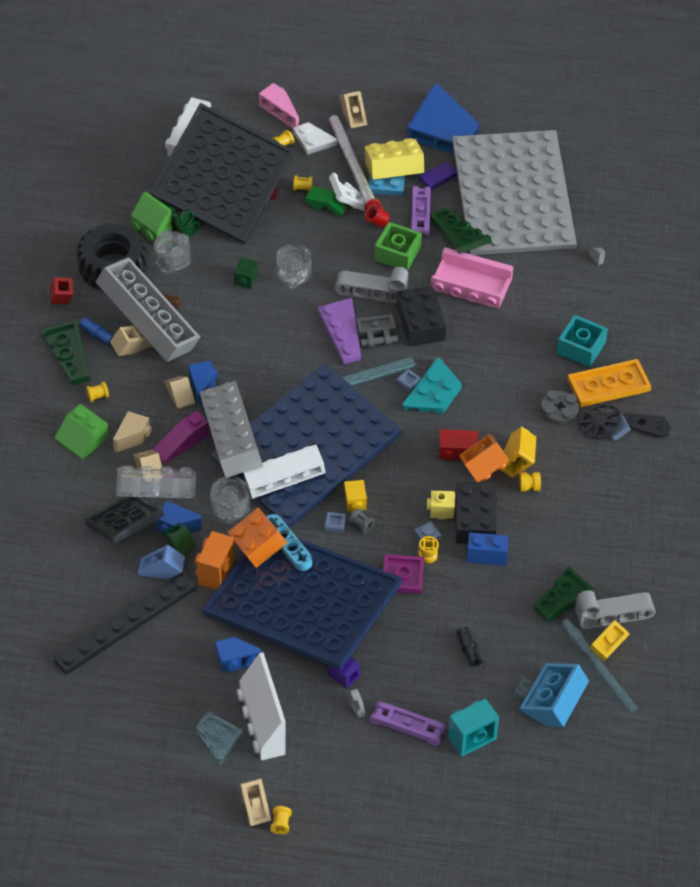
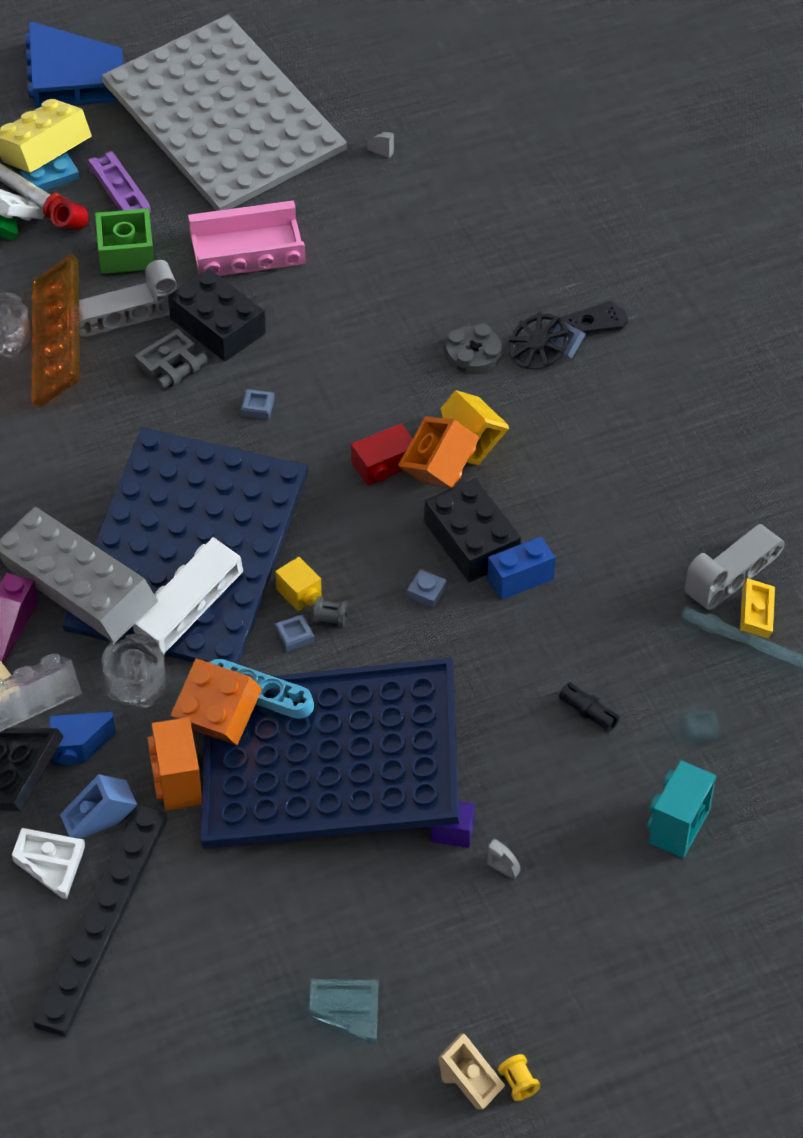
camera: 30 degrees left, 0 degrees up
dark green brick [163,522,196,556] -> none
blue slope [215,637,261,673] -> none
white slope [237,652,285,760] -> none
medium lavender wing [318,298,361,365] -> none
clear light blue axle [342,357,415,386] -> none
medium lavender plate [369,701,446,746] -> none
magenta plate [383,554,424,594] -> none
teal wing [402,358,462,413] -> none
yellow wheel [418,536,439,564] -> none
dark purple tile [419,162,457,190] -> none
light yellow brick [427,491,455,520] -> none
dark green wing [430,208,492,254] -> none
yellow wheel [519,472,541,492] -> none
dark azure slope [520,663,589,727] -> none
dark green wing [534,566,594,622] -> none
teal brick [556,315,608,367] -> none
light orange plate [567,359,651,407] -> none
none -> white wing [12,828,85,899]
none -> clear orange plate [32,254,80,407]

